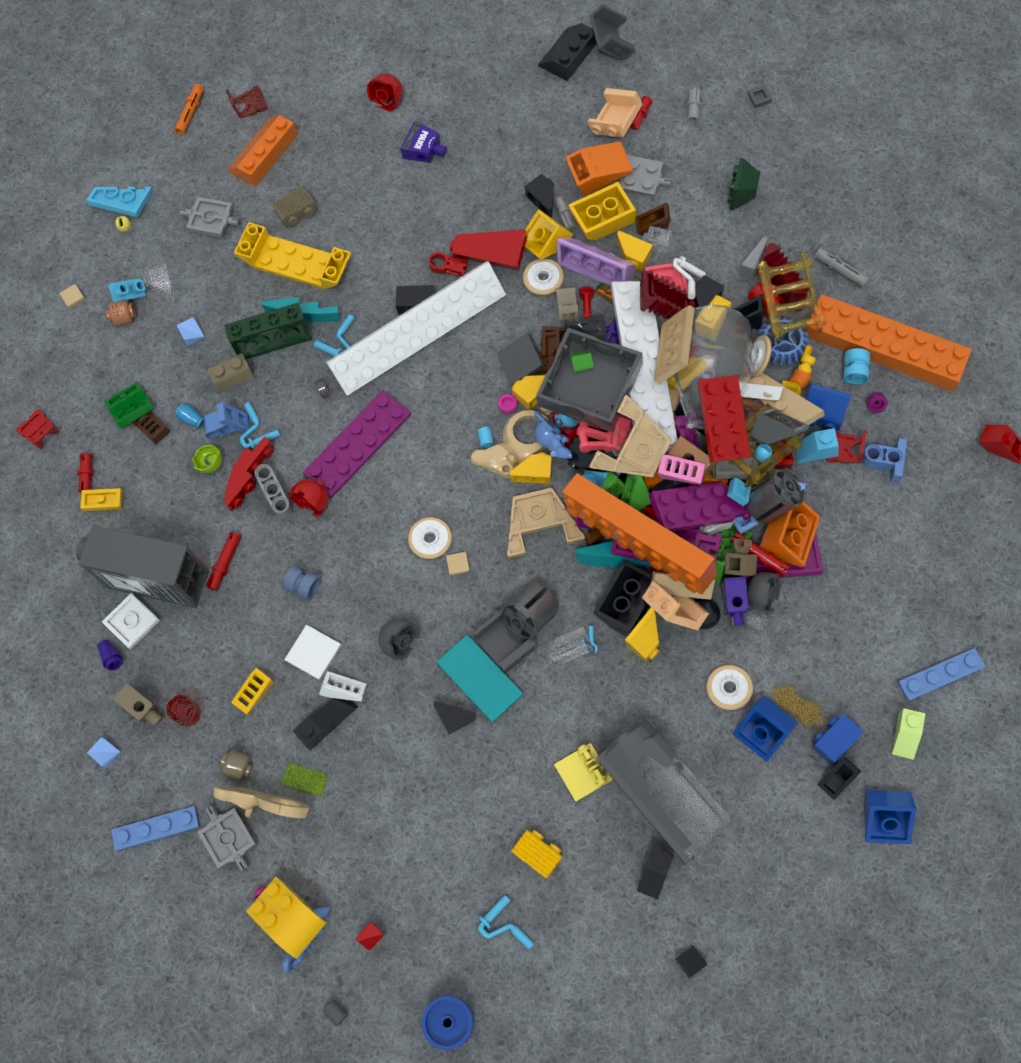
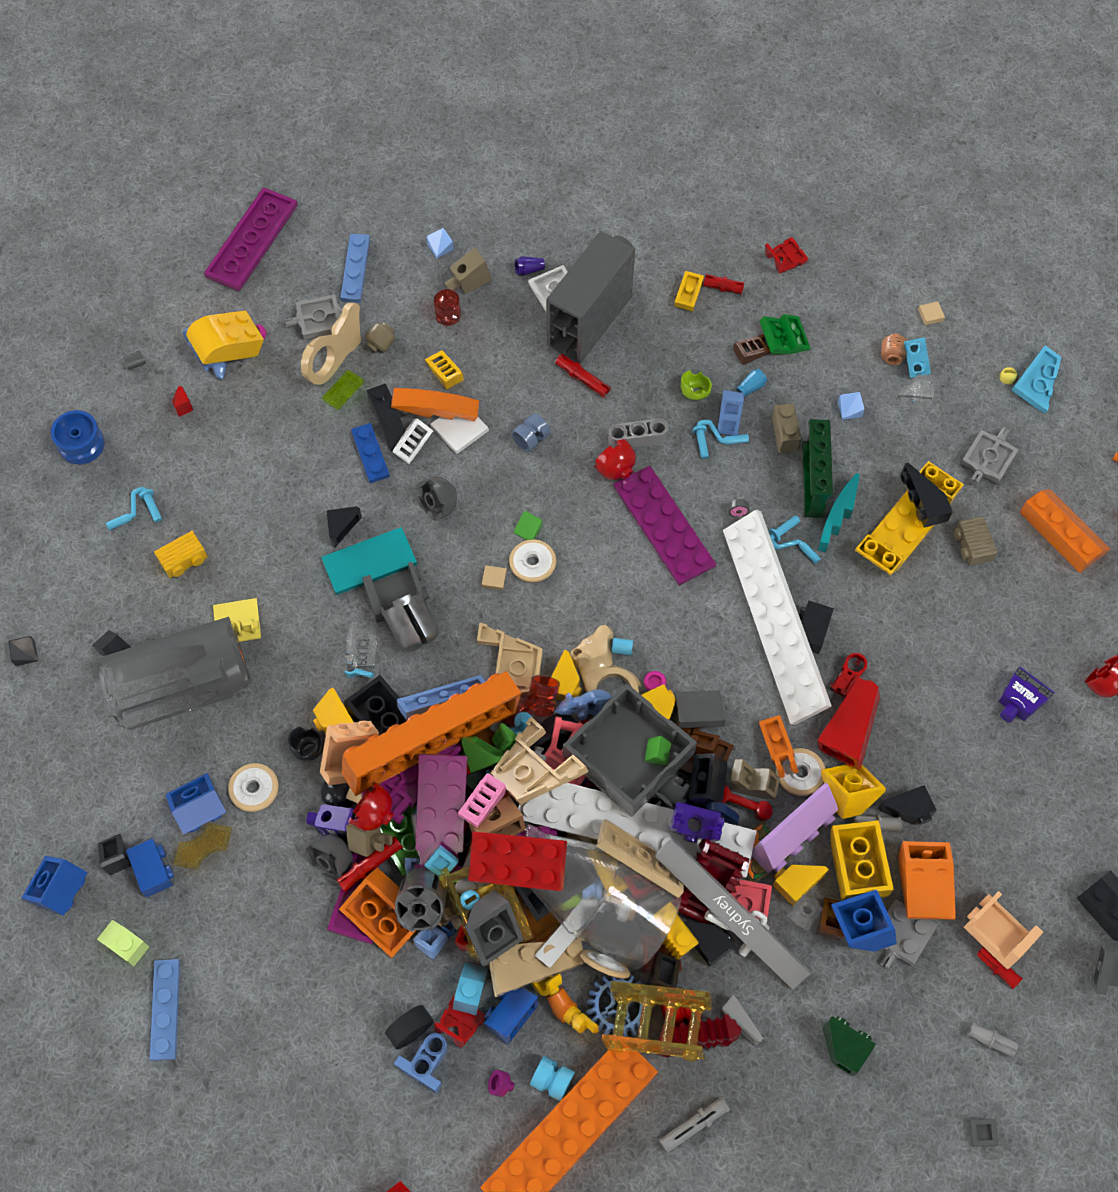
camera: 100 degrees right, 5 degrees down
red slope [225,437,274,512] -> none
none -> magenta plate [204,187,298,292]
none -> black hair [288,726,325,761]
none -> red cylinder [348,781,394,831]
none -> blue plate [351,423,390,483]
none -> black tyre [385,1005,434,1050]
none -> orange slope [391,388,479,422]
none -> medium blue plate [397,675,486,720]
none -> bright green slope [514,511,543,540]
none -> clear red wheel [525,675,560,717]
none -> light grey tile [655,838,810,989]
none -> dark purple piece [669,802,724,843]
none -> dark blue tile [705,802,739,825]
none -> orange hinge [759,715,799,778]
none -> blue slope [831,889,897,952]
none -> black slope [900,463,953,528]

